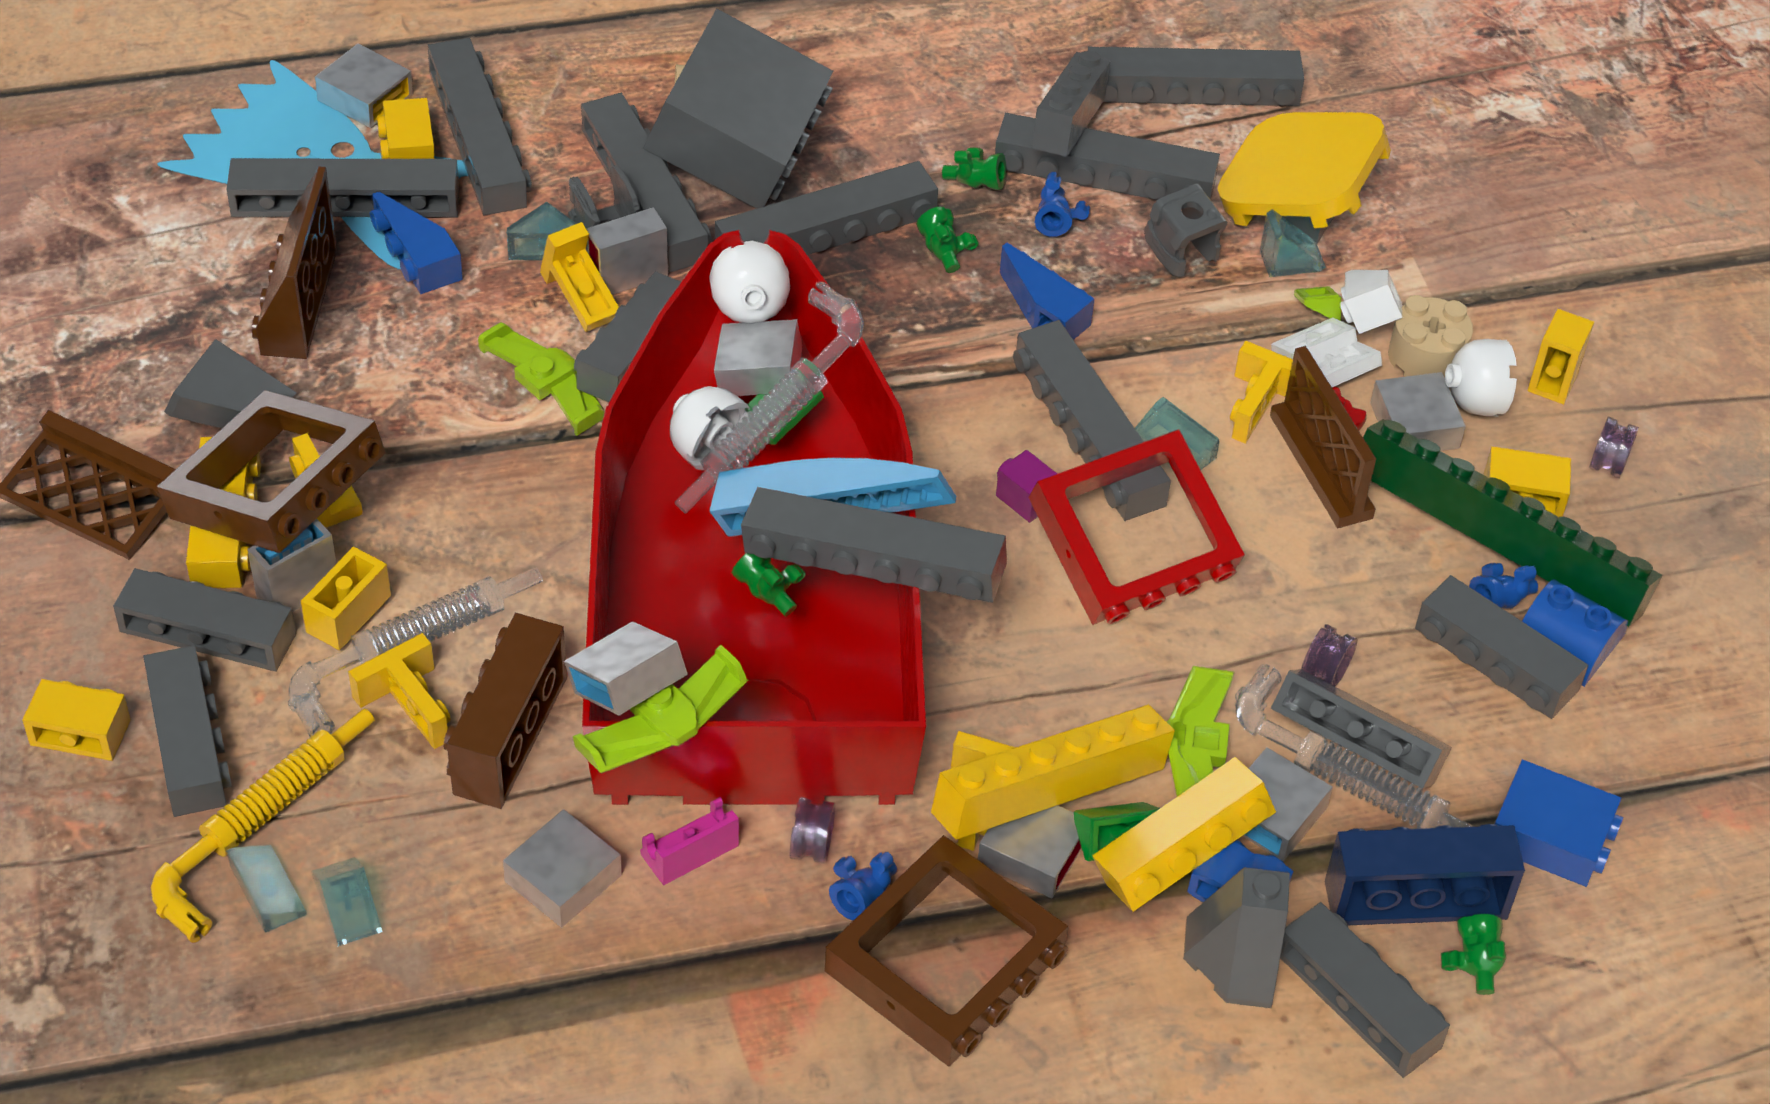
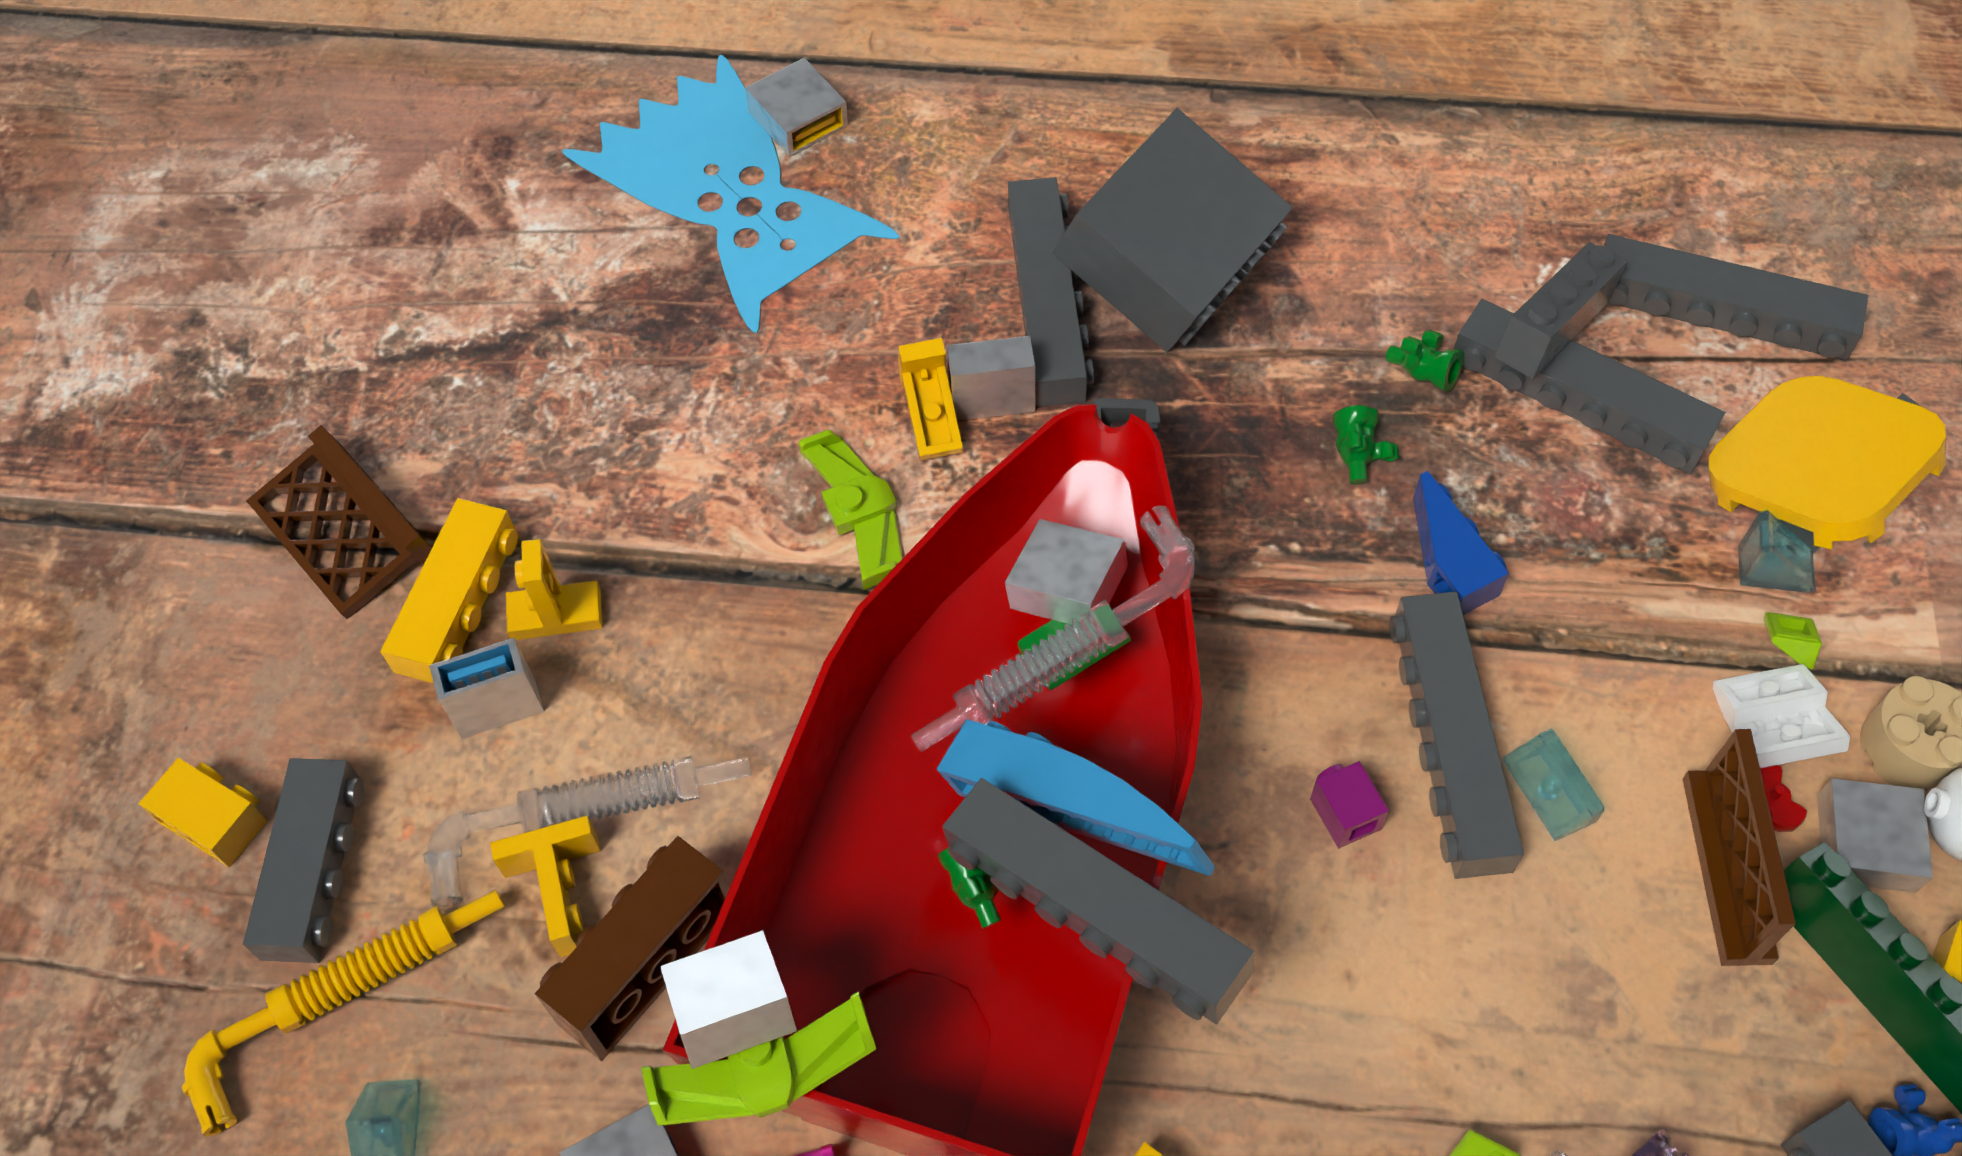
camera: 25 degrees right, 10 degrees up
dark grey brick [113,568,296,672] -> none
reddish brown piece [157,390,386,553] -> none
dark grey slope [164,339,297,428] -> none
dark grey brick [226,158,459,217] -> none
clear light blue slope [227,845,307,933] -> none
reddish brown slope [252,166,337,359] -> none
yellow brick [301,546,391,651] -> none
blue slope [369,192,463,294] -> none
yellow brick [377,98,434,159] -> none
dark grey brick [428,37,532,216] -> none
clear light blue slope [506,202,576,260] -> none
dark grey piece [568,165,641,252] -> none
dark grey brick [574,271,681,402] -> none
white cylinder [670,386,751,470] -> none
white cylinder [709,241,790,324] -> none
dark grey brick [715,161,938,255] -> none
red piece [1028,429,1245,625] -> none
blue piece [1034,172,1090,237] -> none
dark grey piece [1144,184,1228,277] -> none
yellow bracket [1230,340,1293,444] -> none
white slope [1340,270,1402,334] -> none

